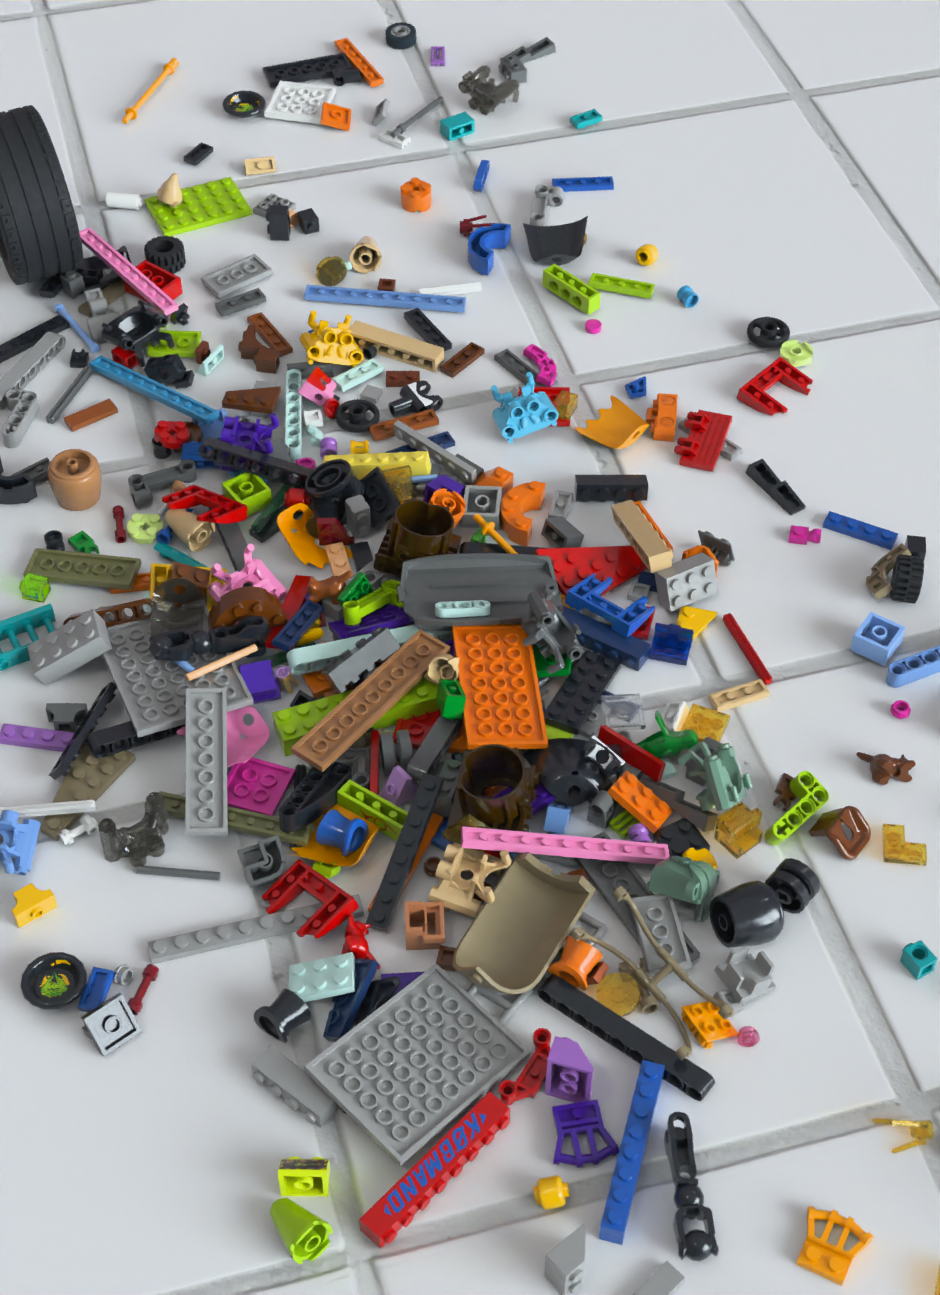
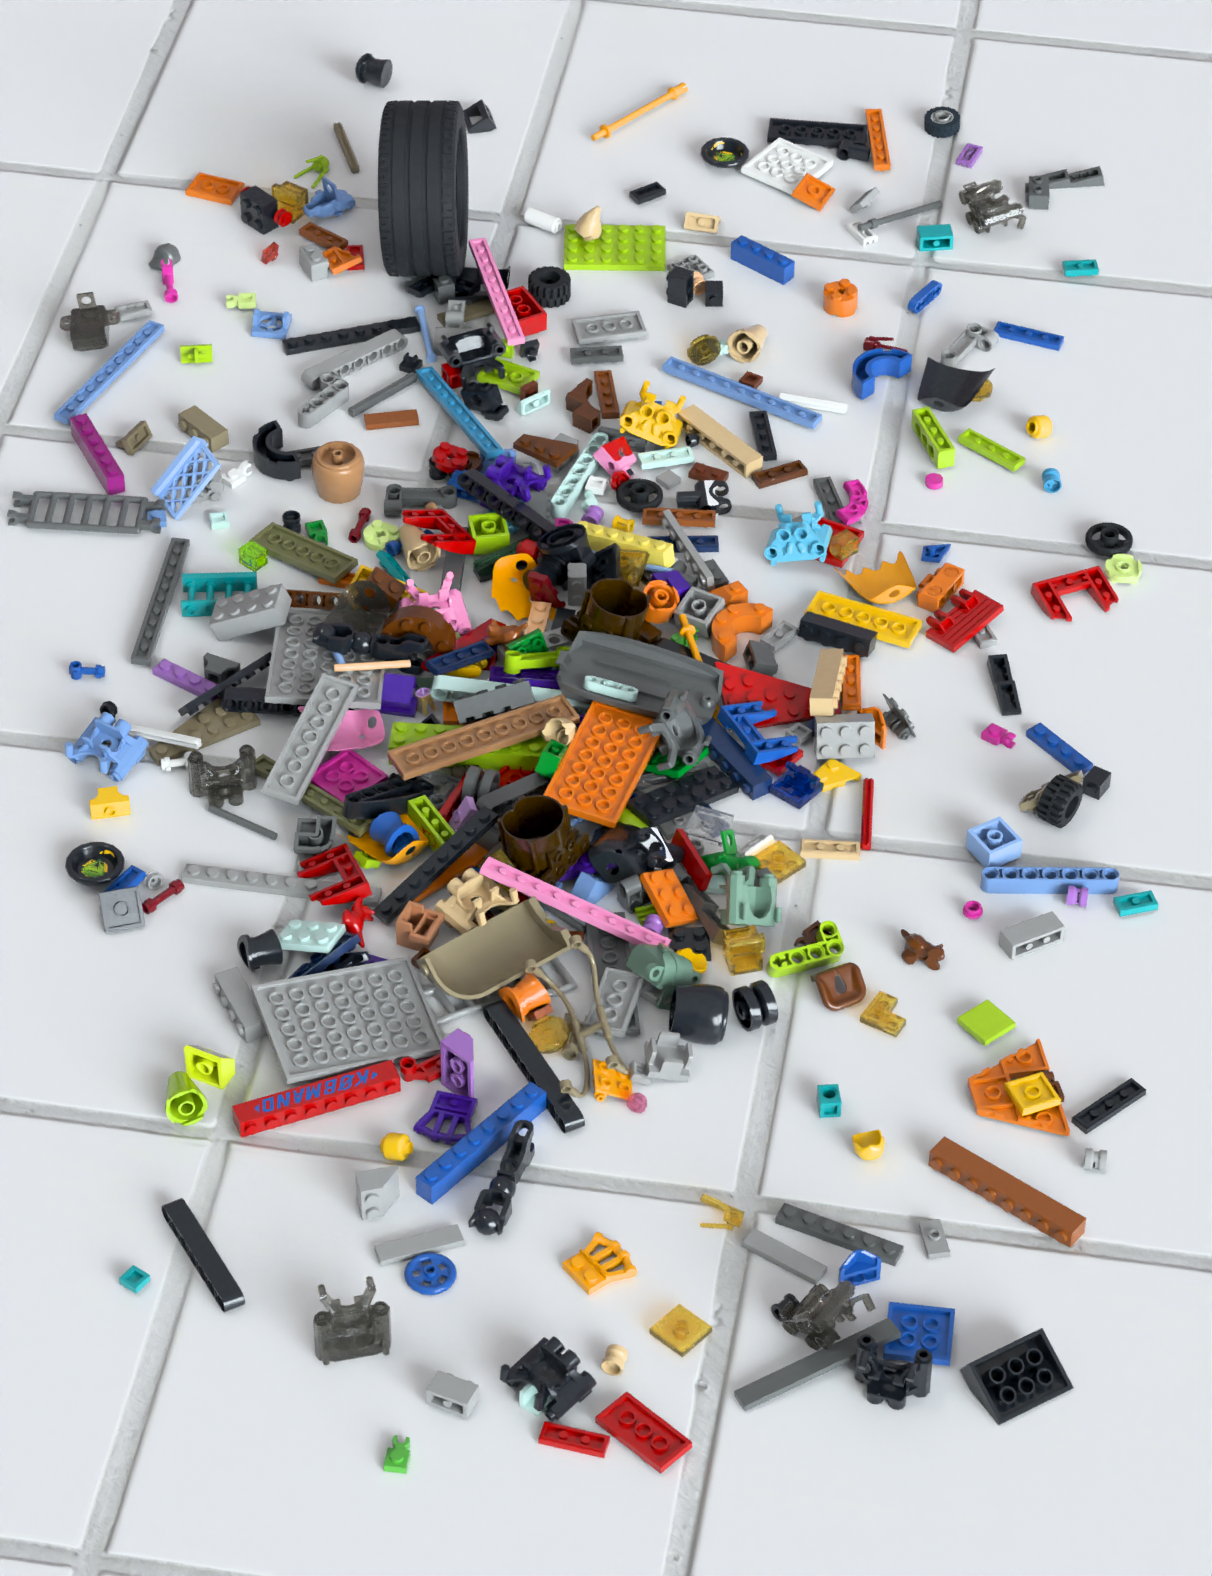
camera: 25 degrees right, 5 degrees down
none -> blue brick [730,235,795,285]
none -> yellow plate [804,590,923,649]

